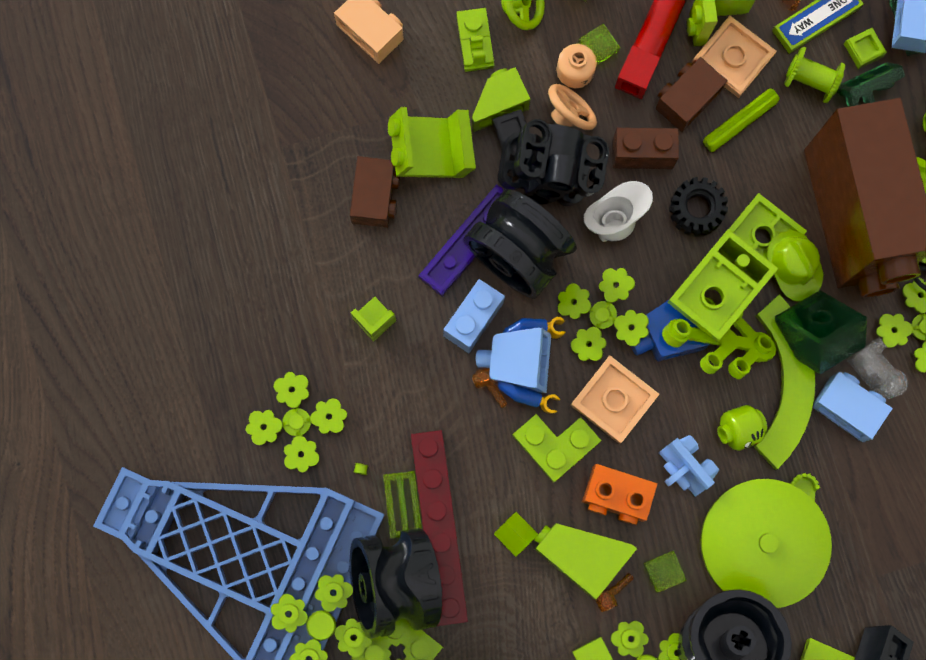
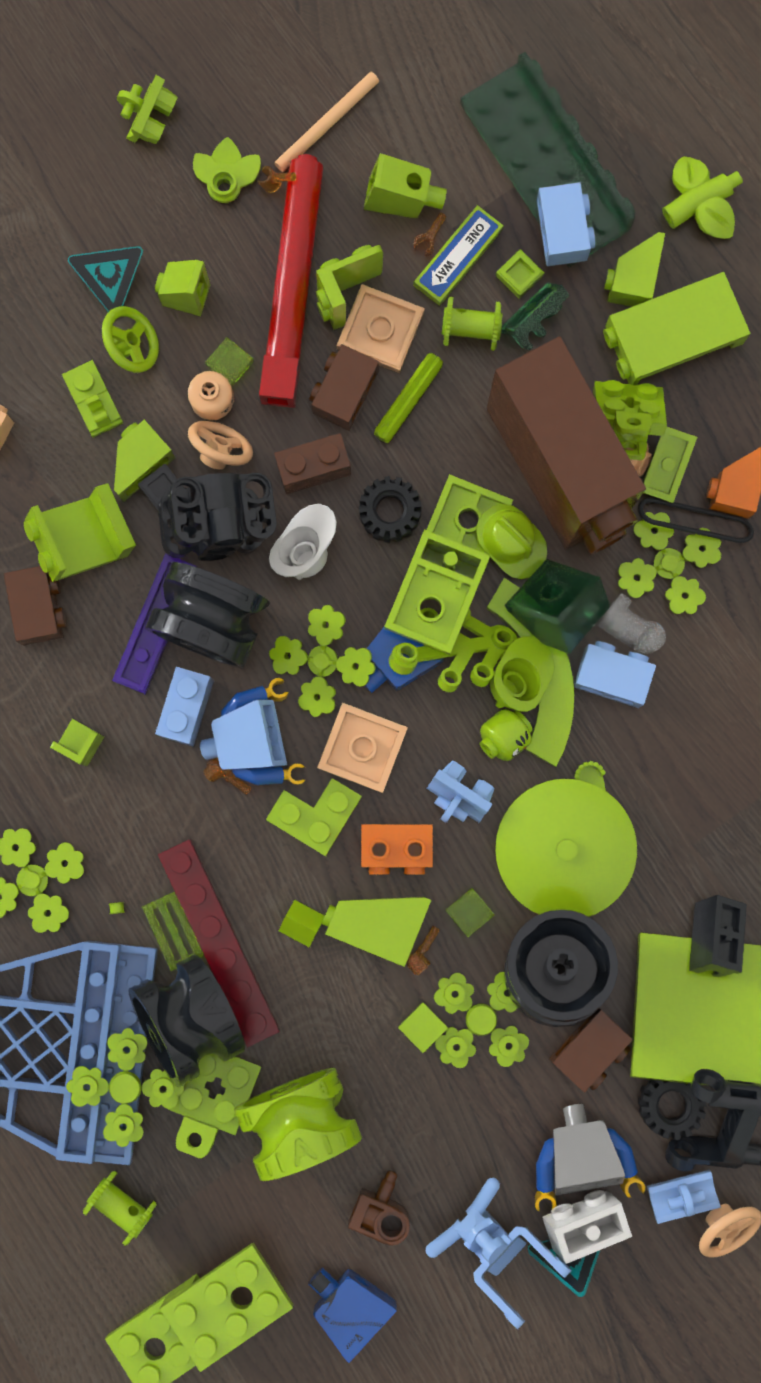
camera: 15 degrees left, 5 degrees up
none -> lime piece [490,636,554,712]

